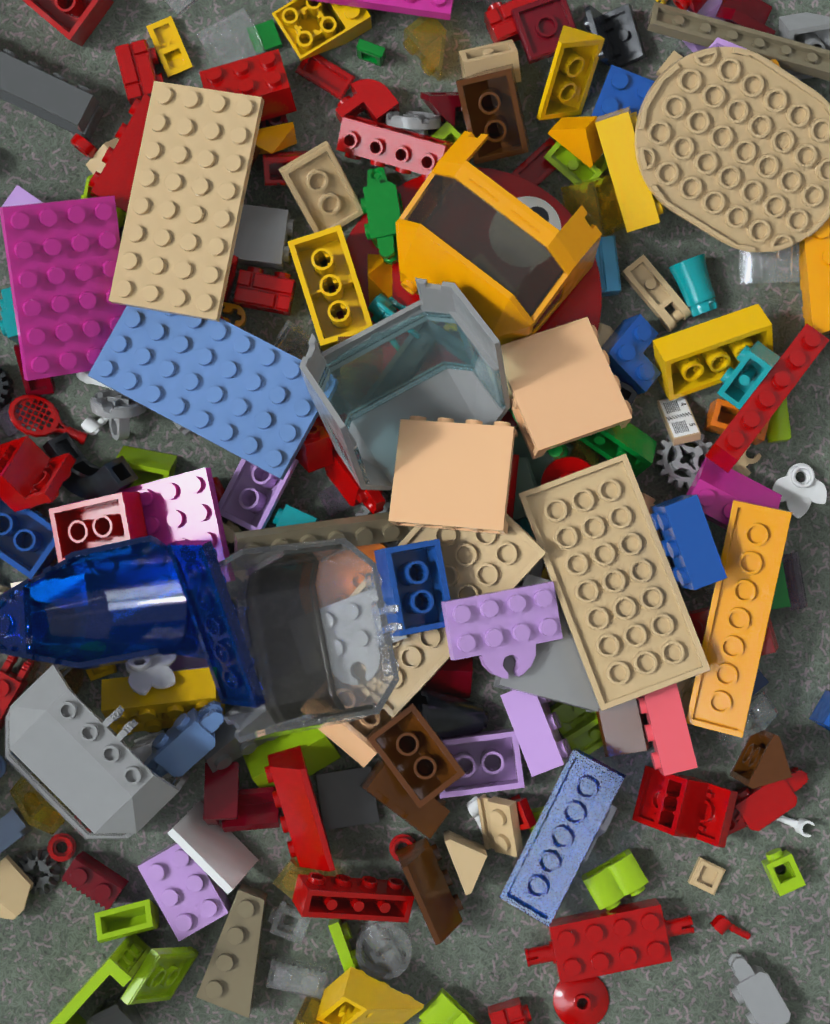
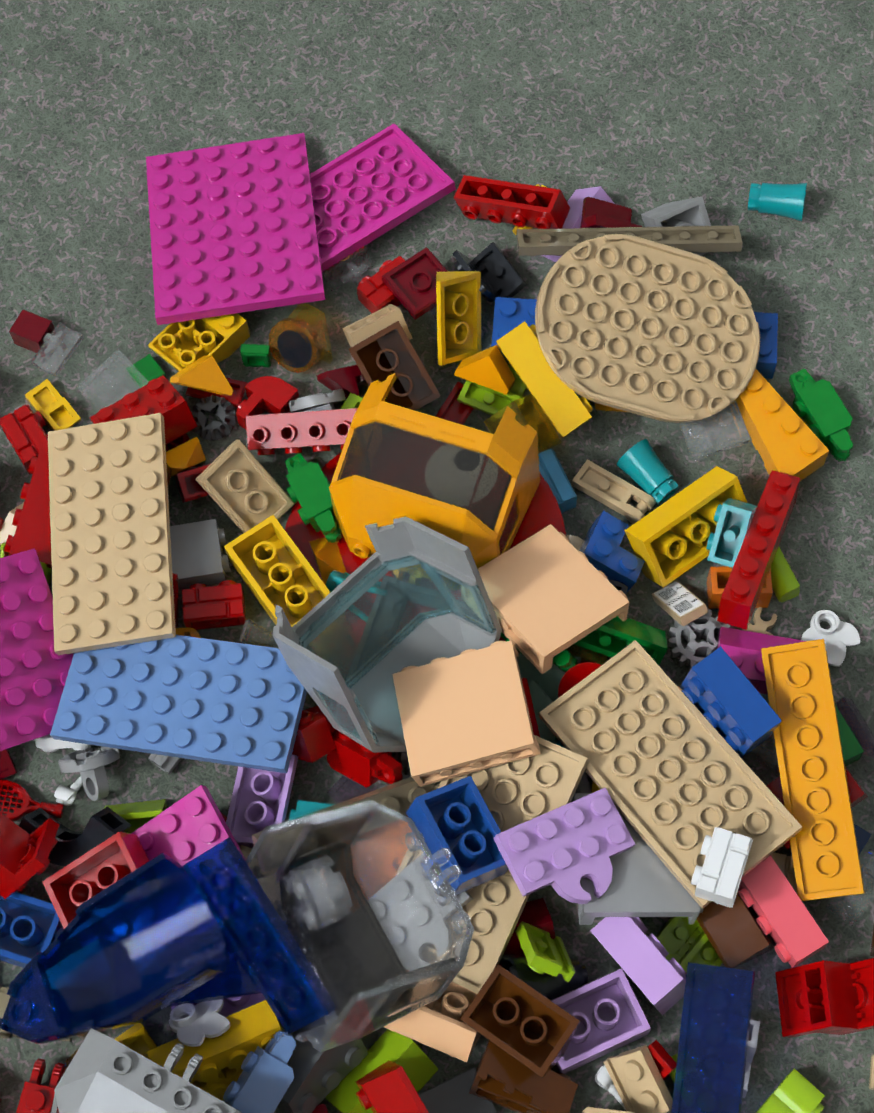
camera: 15 degrees left, 20 degrees down
none -> light orange slope [170,356,233,396]
none -> dark grey gear [192,395,236,440]
none -> tile [269,317,322,373]
none -> clear brick [282,855,352,931]
none -> lime plate [515,921,575,982]
none -> white brick [691,827,753,908]

